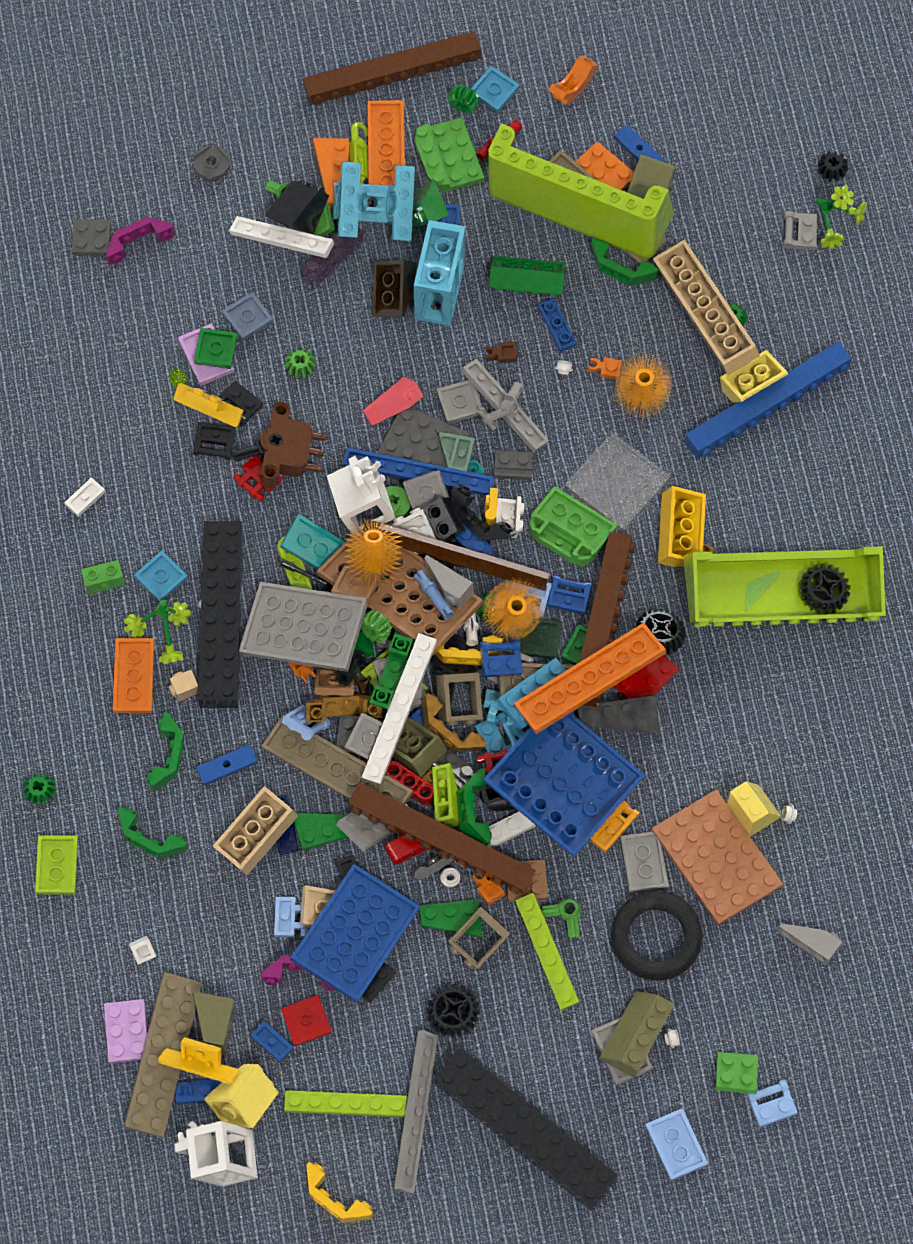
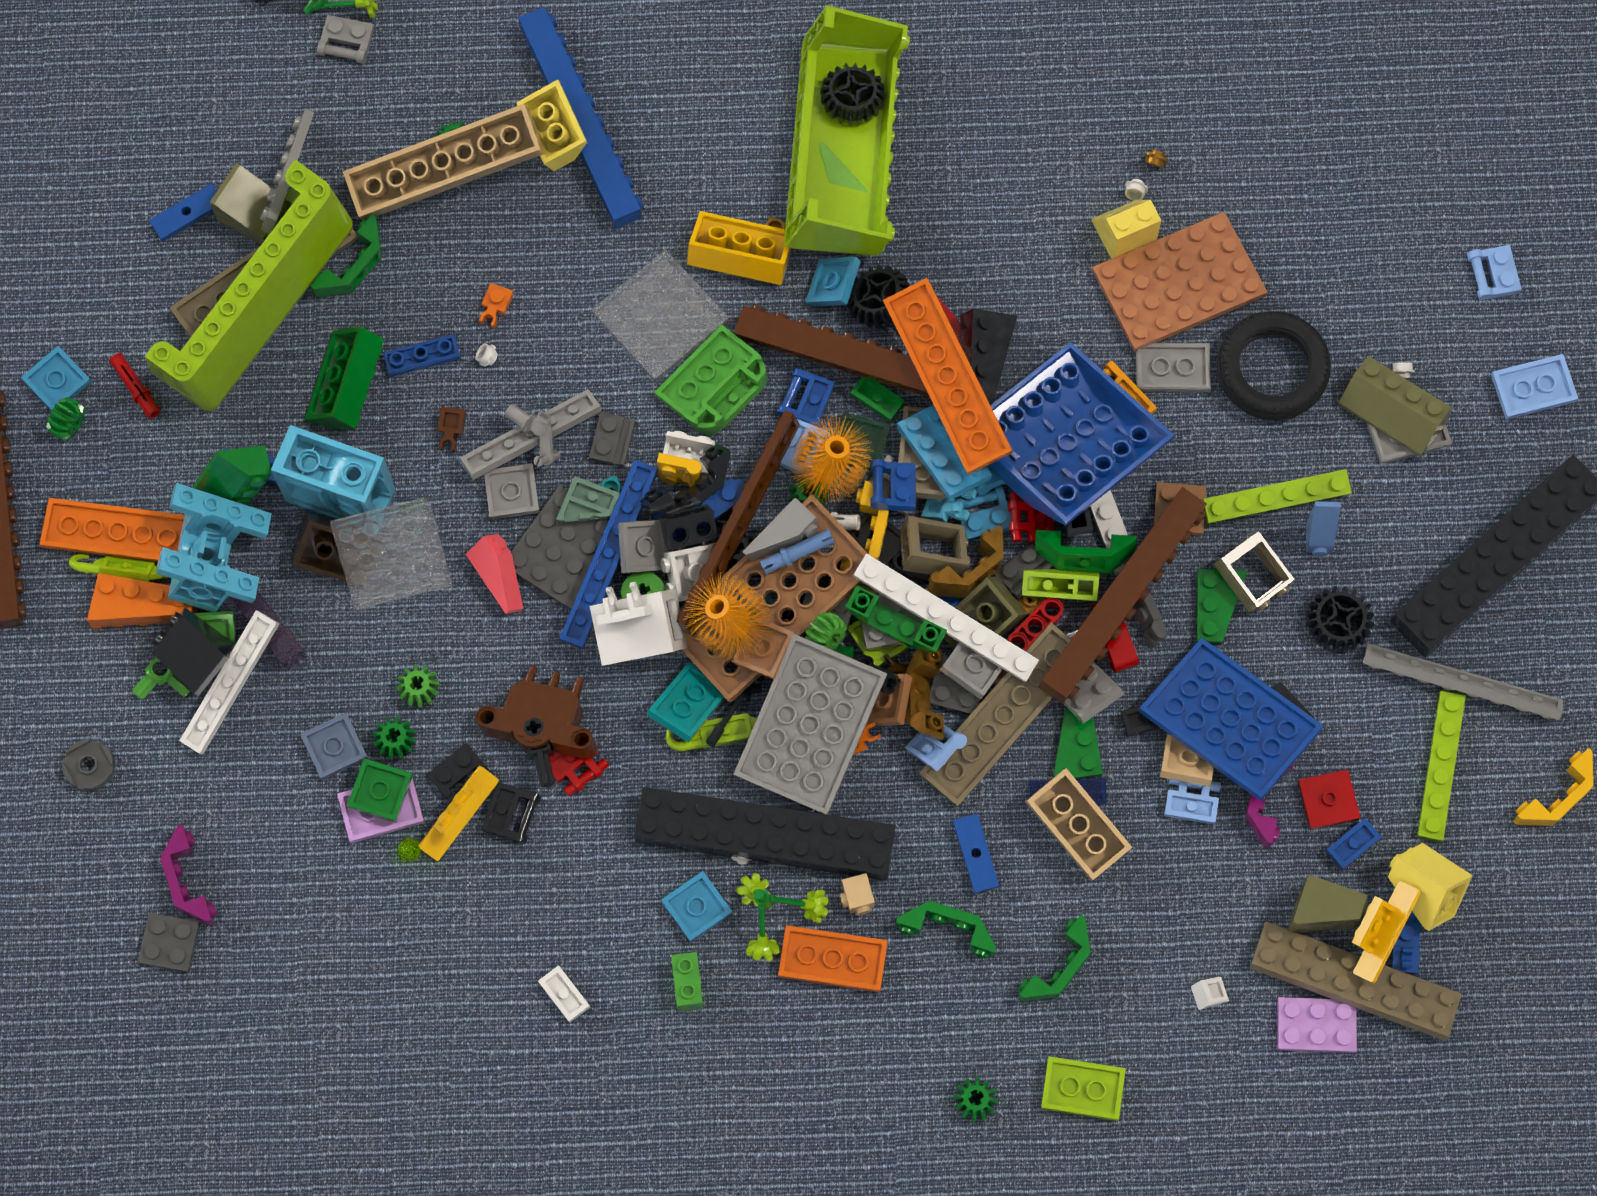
camera: 80 degrees left, 5 degrees up
white piece [175,1121,258,1187] -> none
bright green plate [415,117,484,192] -> none
white plate [440,868,460,887] -> none
orange plate [472,875,505,906] -> none
bright green axle [542,899,582,938] -> none
orange arch [548,56,599,105] -> none
orange plate [575,141,634,191] -> none
light orange piece [615,355,673,418] -> none
bright green plate [715,1052,758,1094] -> none
light grey slope [777,923,842,965] -> none
none -> light grey plate [260,109,314,234]
none -> clear plate [330,496,453,610]
none -> green gear [373,717,416,760]
none -> dark azure plate [805,256,861,307]
none -> pearl gold plate [1145,149,1168,169]
none -> medium blue slope [1306,501,1341,557]

